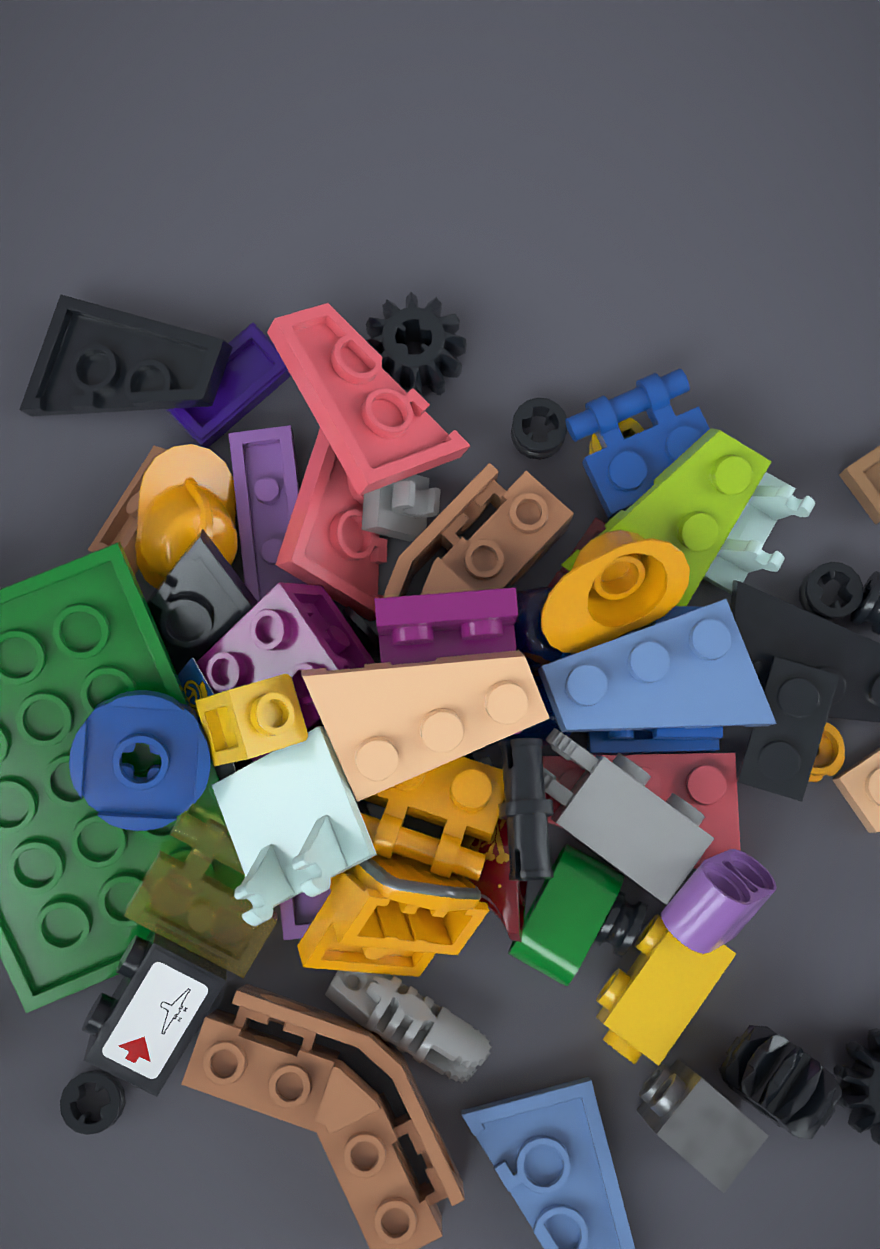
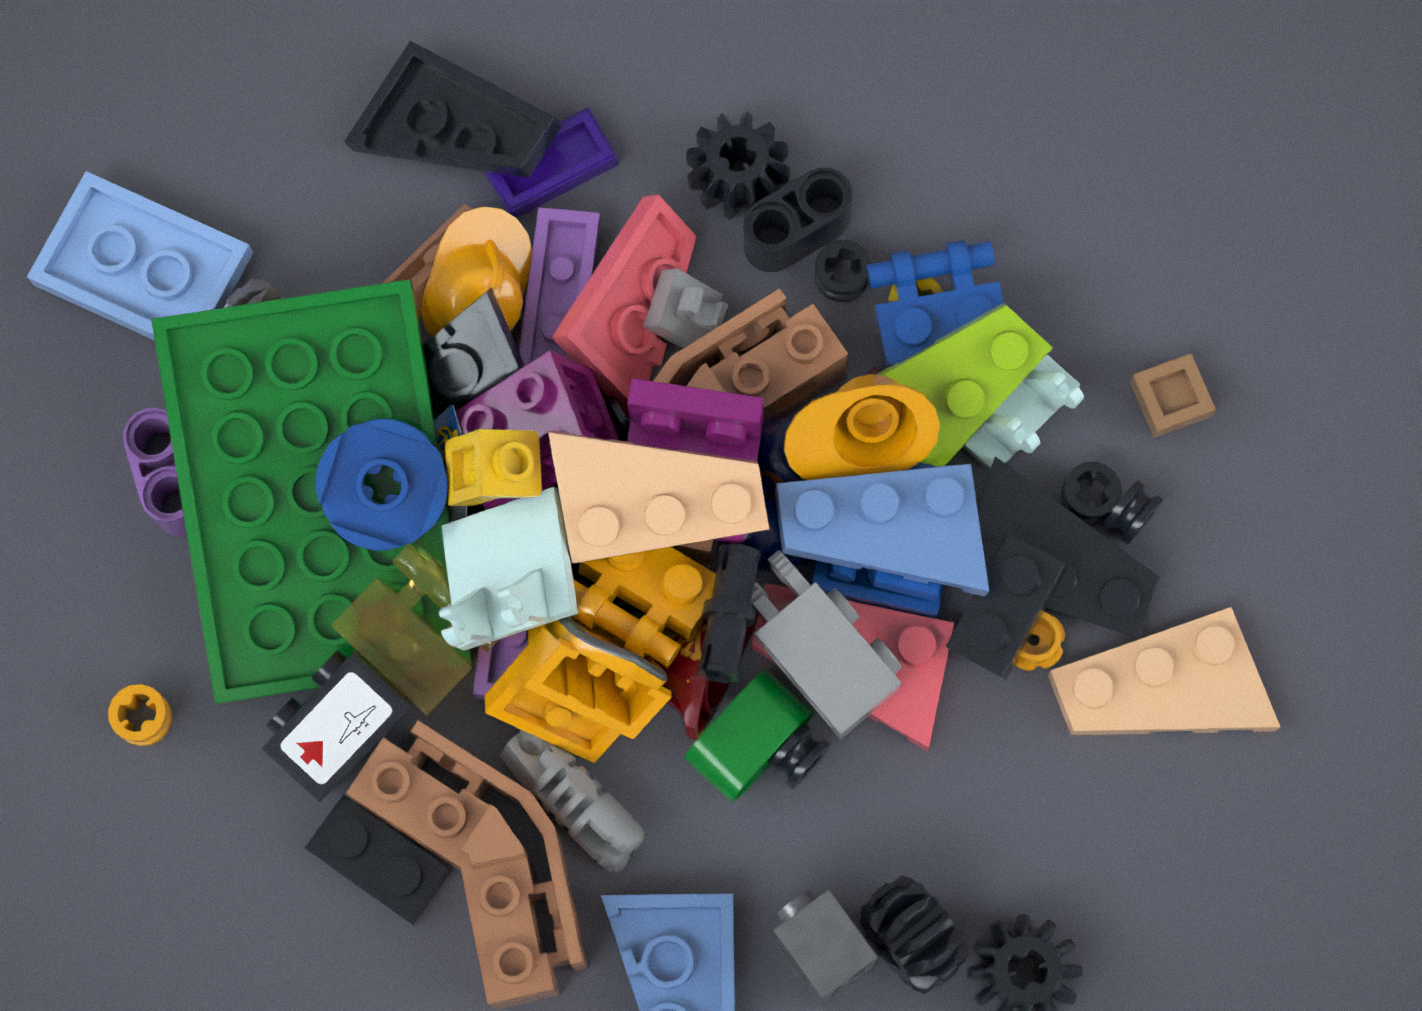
camera: 20 degrees right, 5 degrees down
black bush [60,1070,125,1135] -> none
coral wing [267,303,471,496] -> none
yellow brick [596,914,736,1066] -> none
medium lavender beam [661,849,777,954] -> none
none -> black plate [305,794,451,925]
none -> black beam [743,167,852,272]

